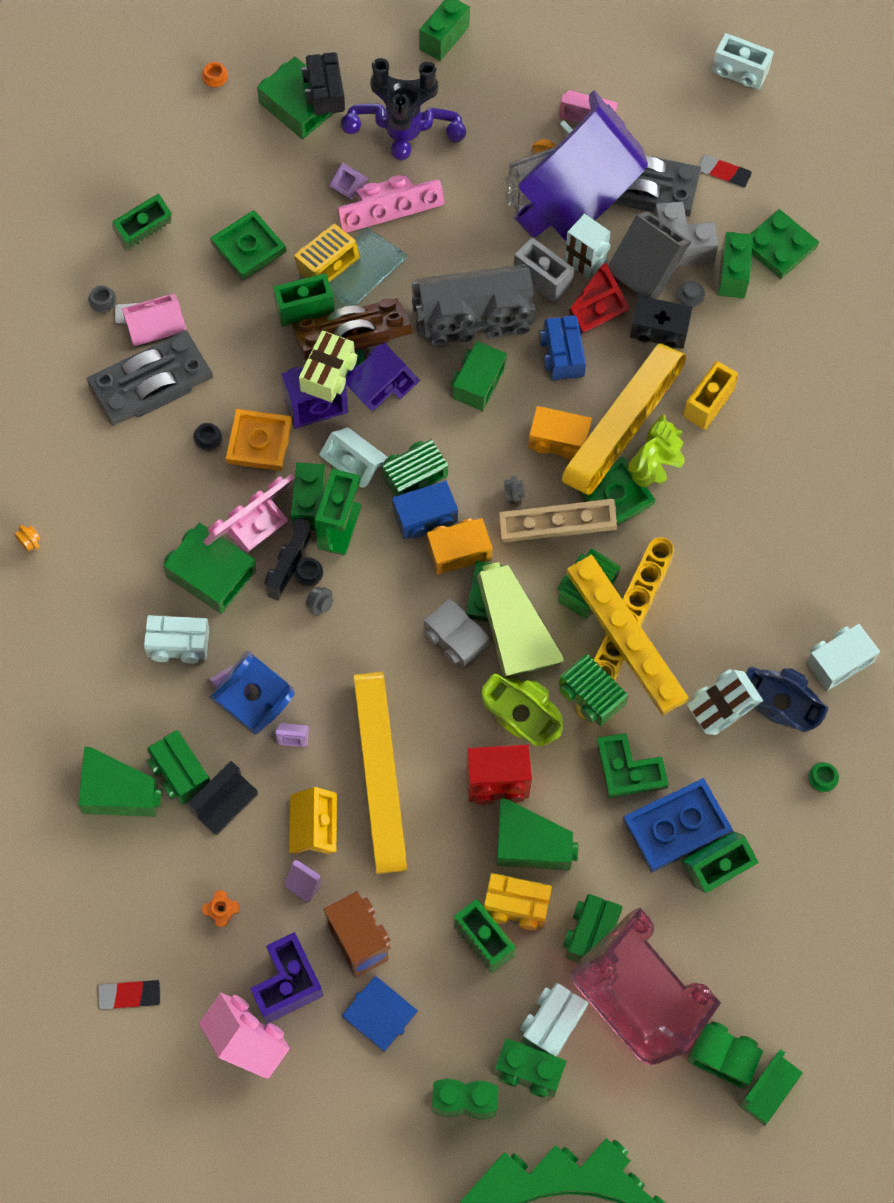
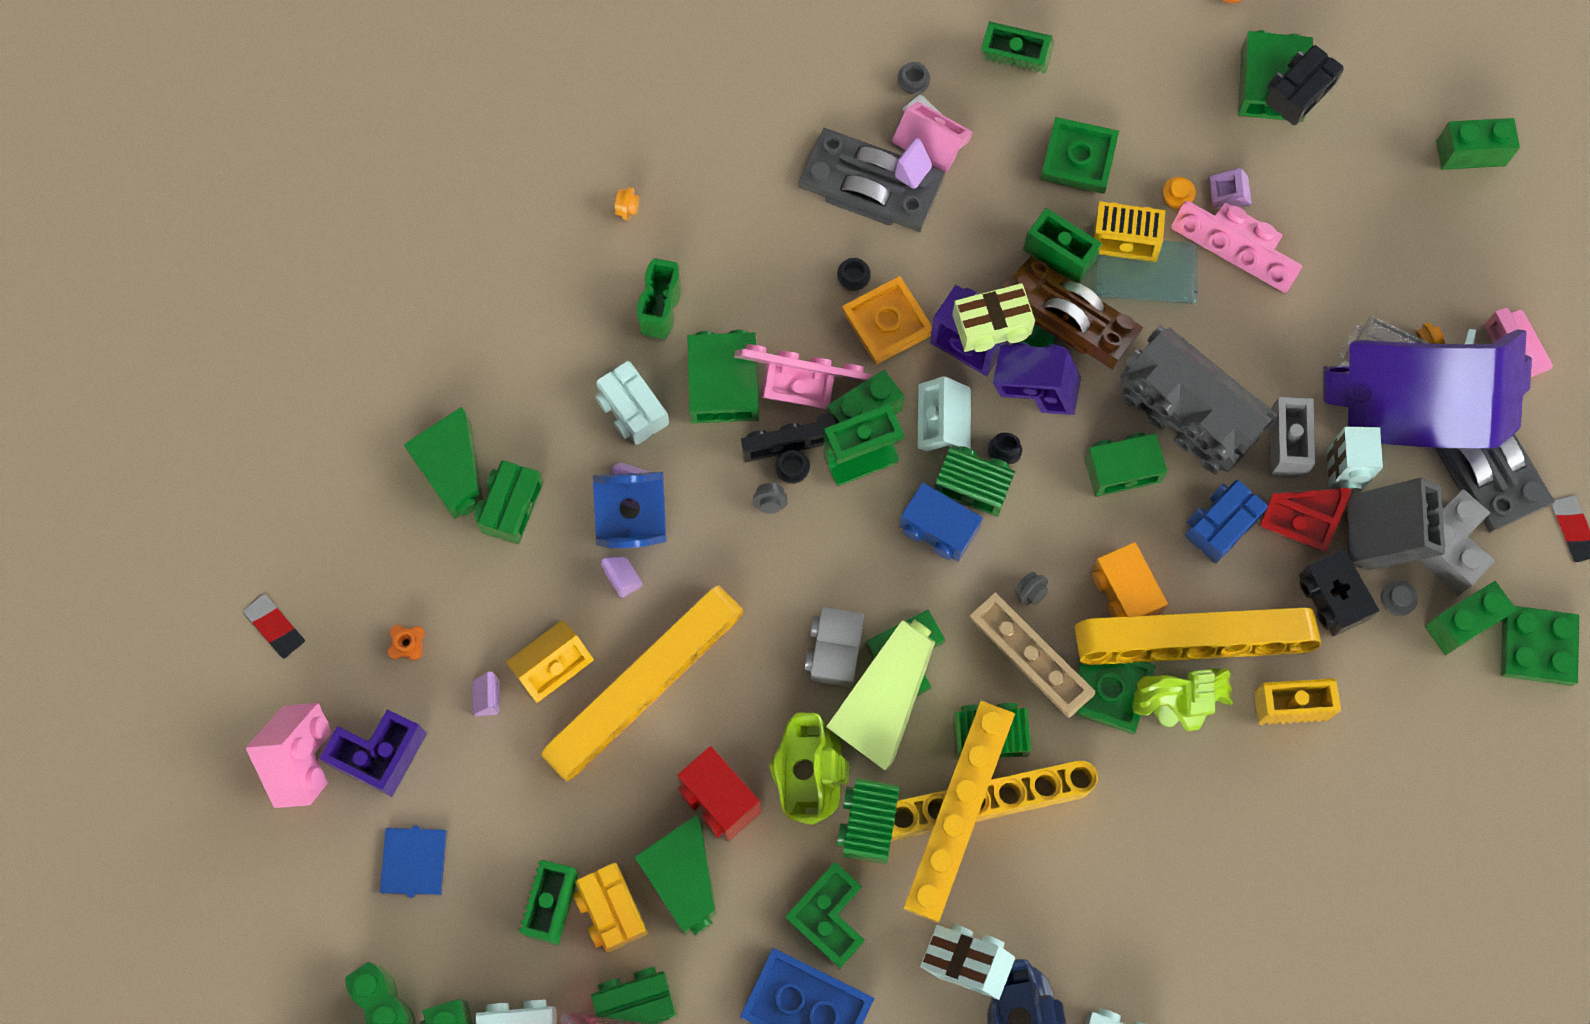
camera: 55 degrees right, 5 degrees up
black panel [187,761,258,835] -> none
dark orange brick [324,891,391,978] -> none
wheel [340,58,467,160] -> none
light orange brick [427,518,493,575] -> none
none -> green brick [637,258,682,340]
none -> lavender slope [895,138,932,189]
none -> black plate [988,432,1023,464]
none -> light orange plate [1162,177,1196,209]

